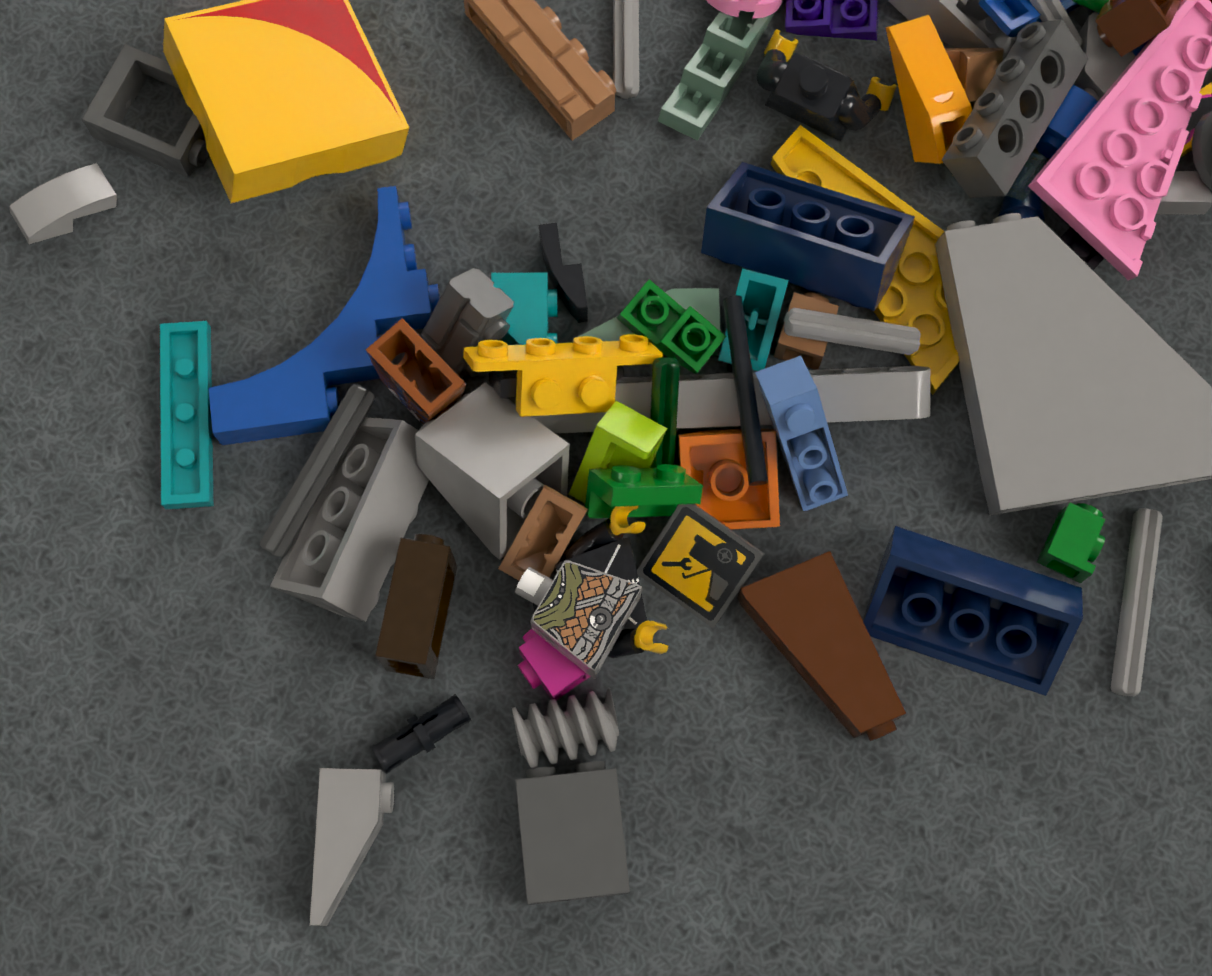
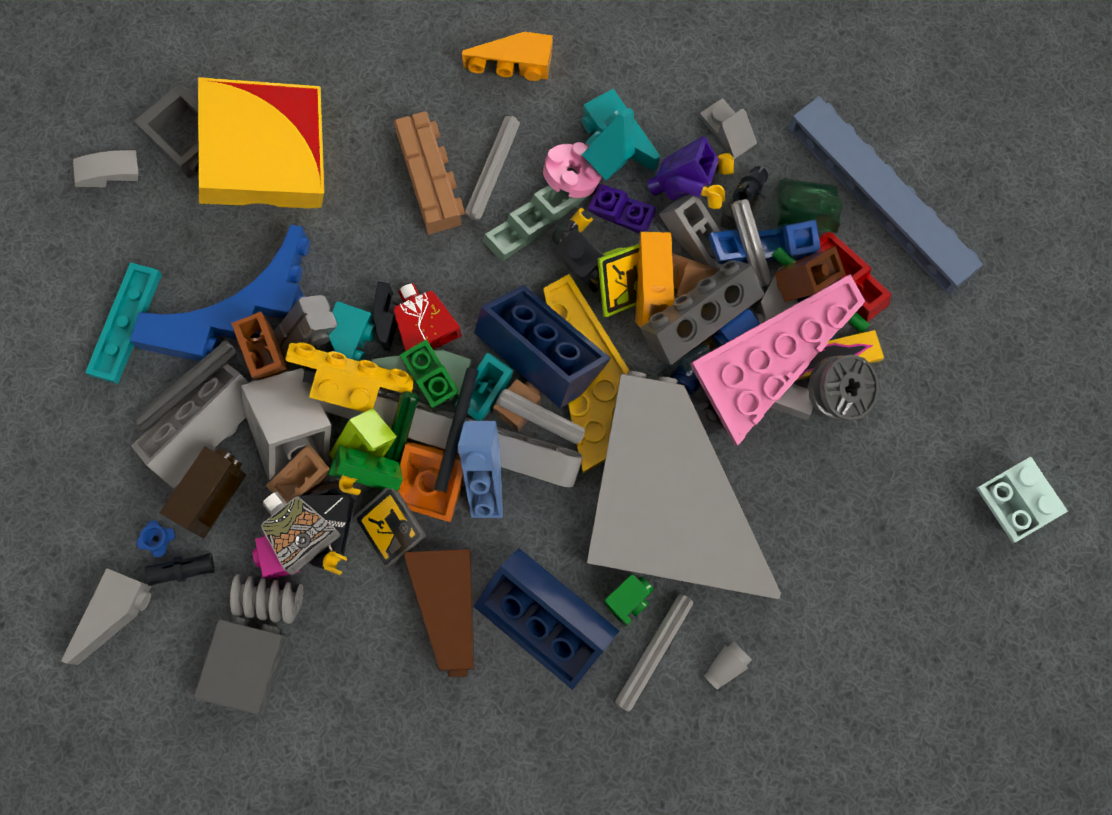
camera: 20 degrees right, 0 degrees up
none -> blue plate [137,520,175,558]
none -> red torso [394,284,462,351]
none -> piece [597,244,639,317]

